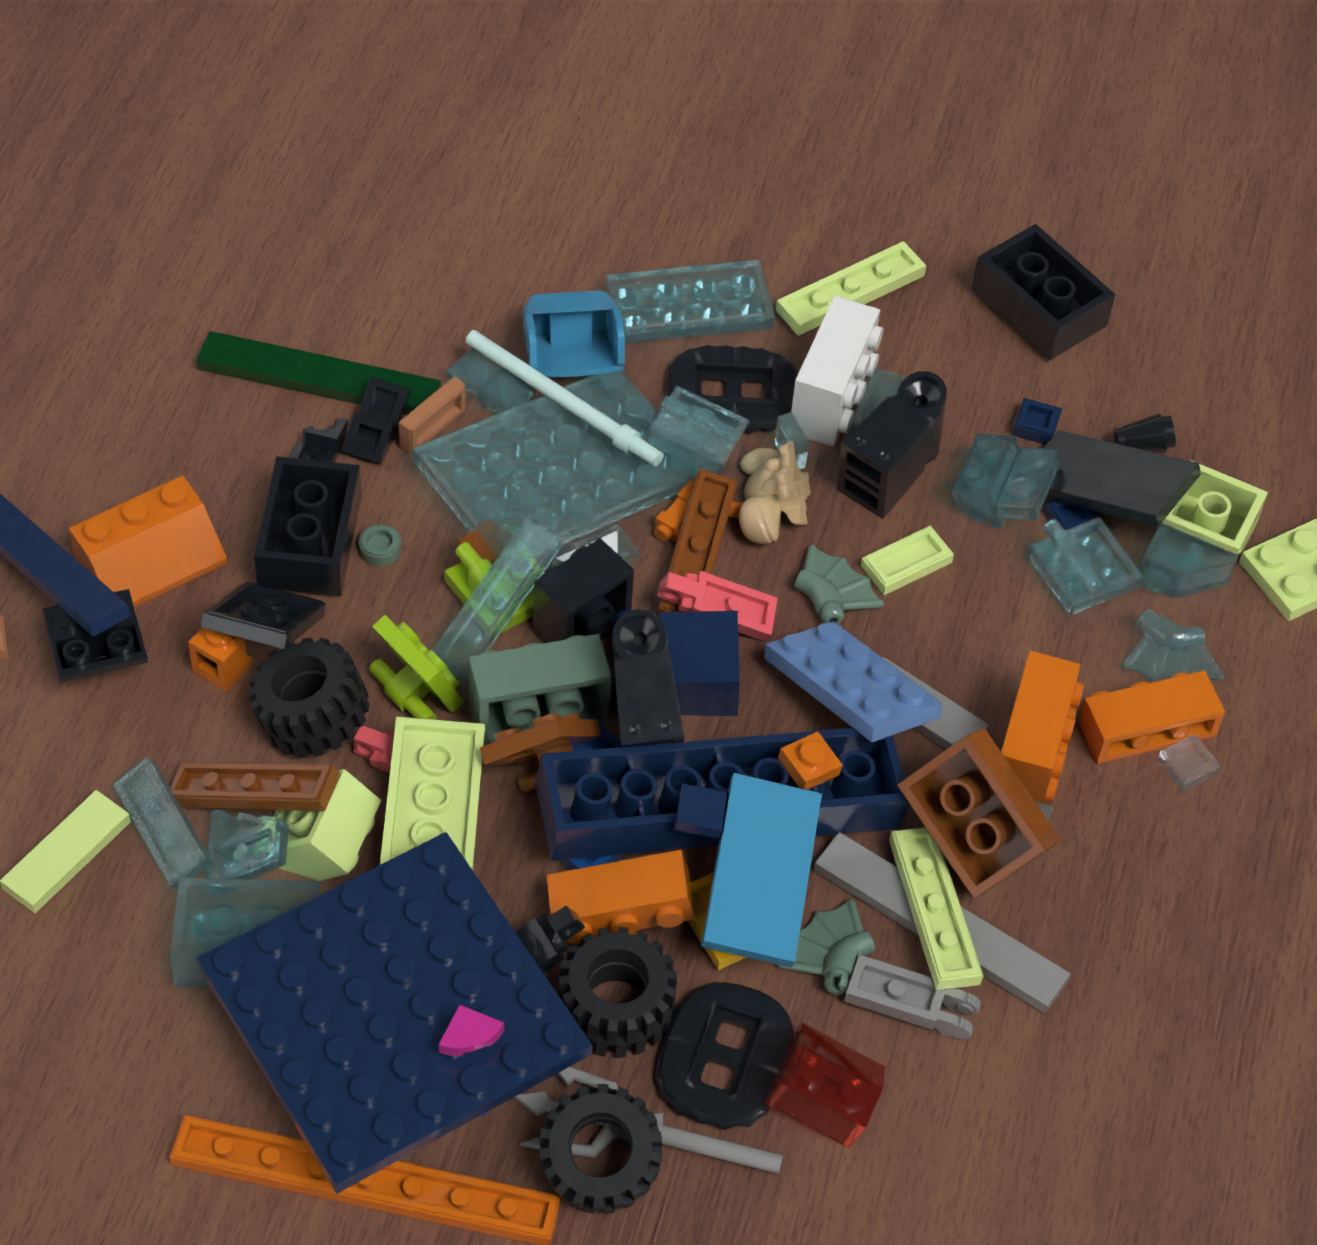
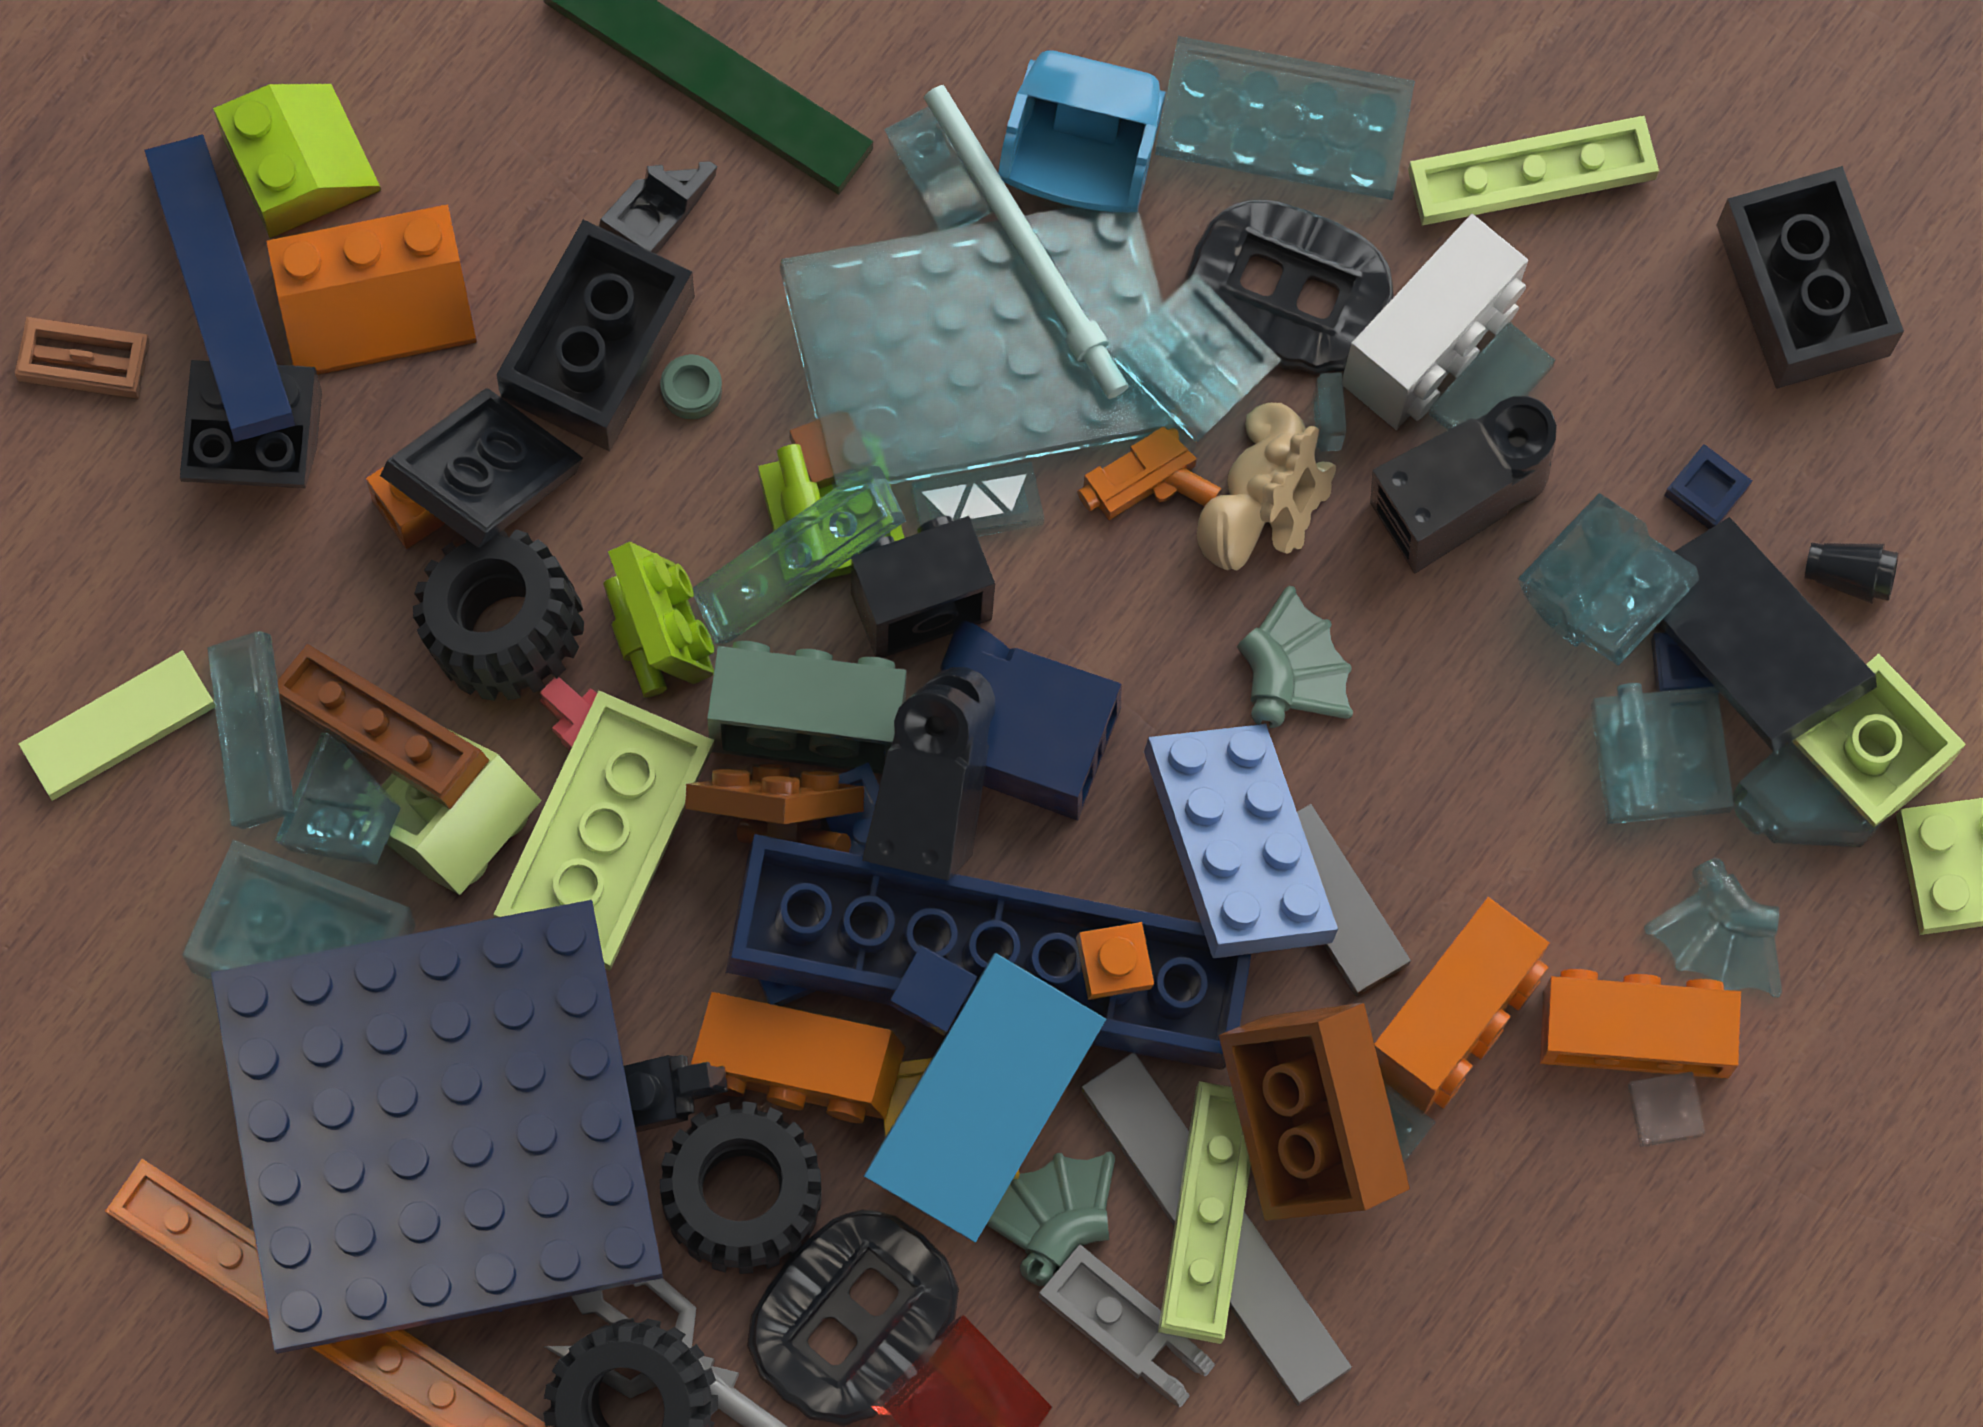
camera: 20 degrees right, 20 degrees up
black slope [342,376,412,465] -> none
nougat tile [398,376,465,456] -> none
dark pink tile [439,1005,504,1056] -> none
dark orange tile [656,468,738,615] -> none
coral hinge [657,571,778,641] -> none
yellowish green tile [860,525,954,596] -> none
none -> lime slope [213,84,381,238]

